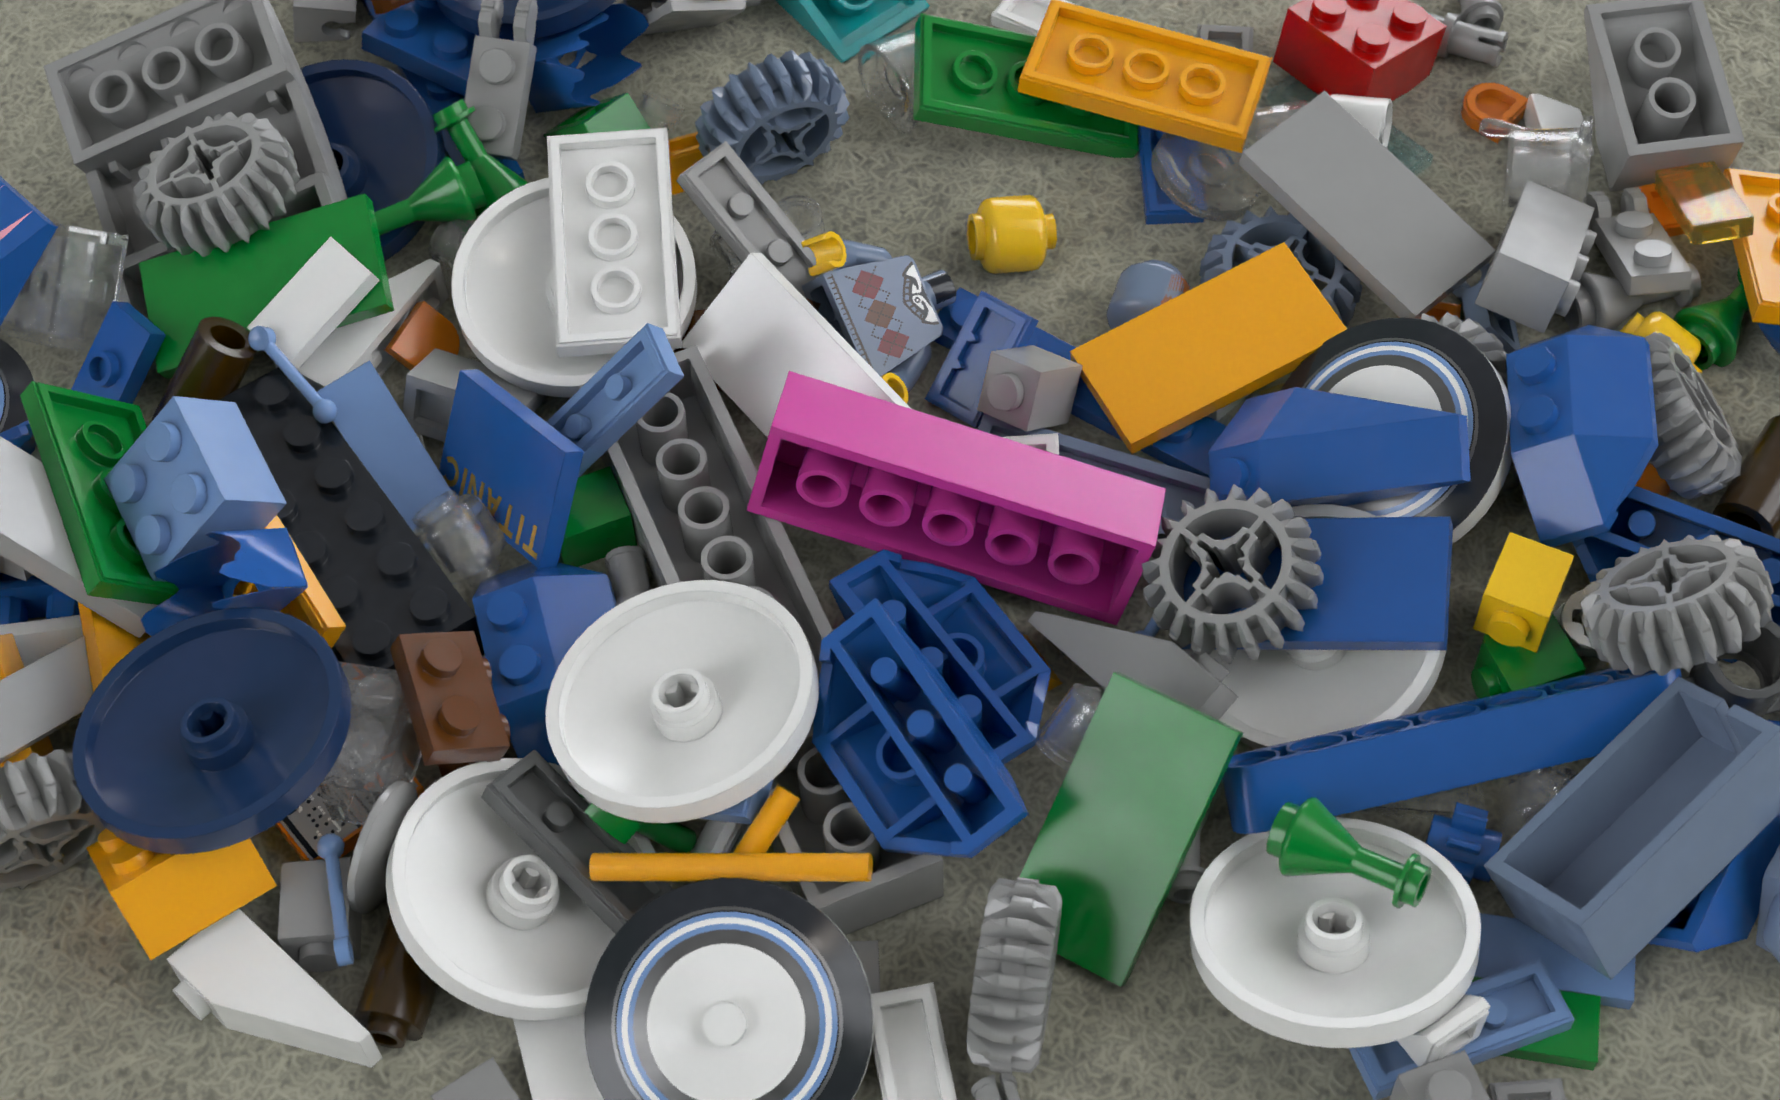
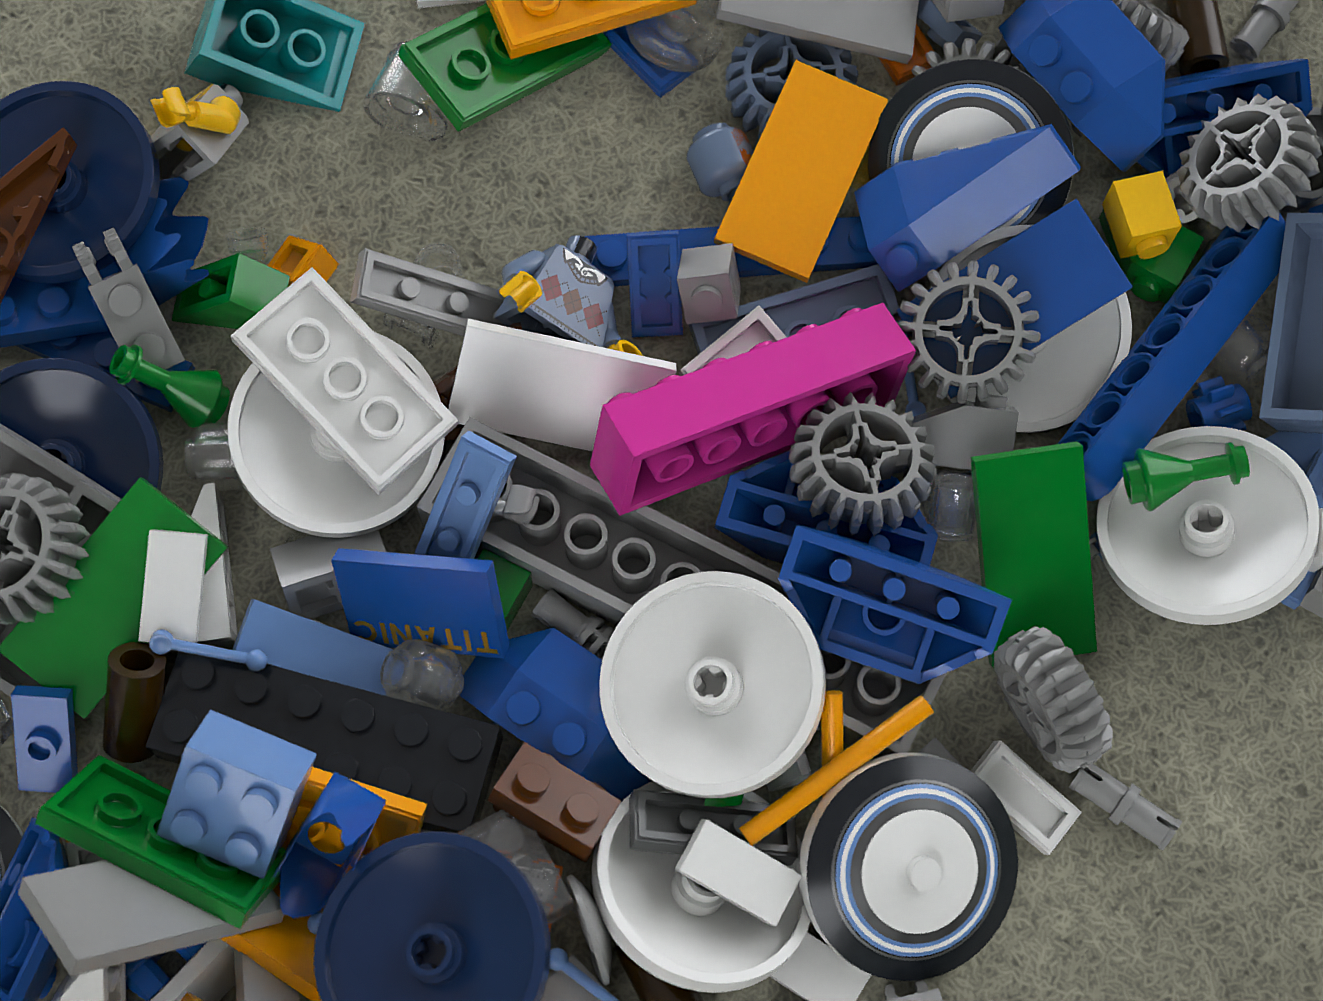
camera: 45 degrees left, 15 degrees up
green piece [375,157,488,236] -> none
orange tile [384,301,460,371] -> none
sand blue gear [694,50,850,185] -> none
yellow head [967,195,1057,274] -> none
none -> light grey hand [493,484,540,524]
none -> white tile [674,819,802,927]
none -> light grey gear [789,392,936,536]

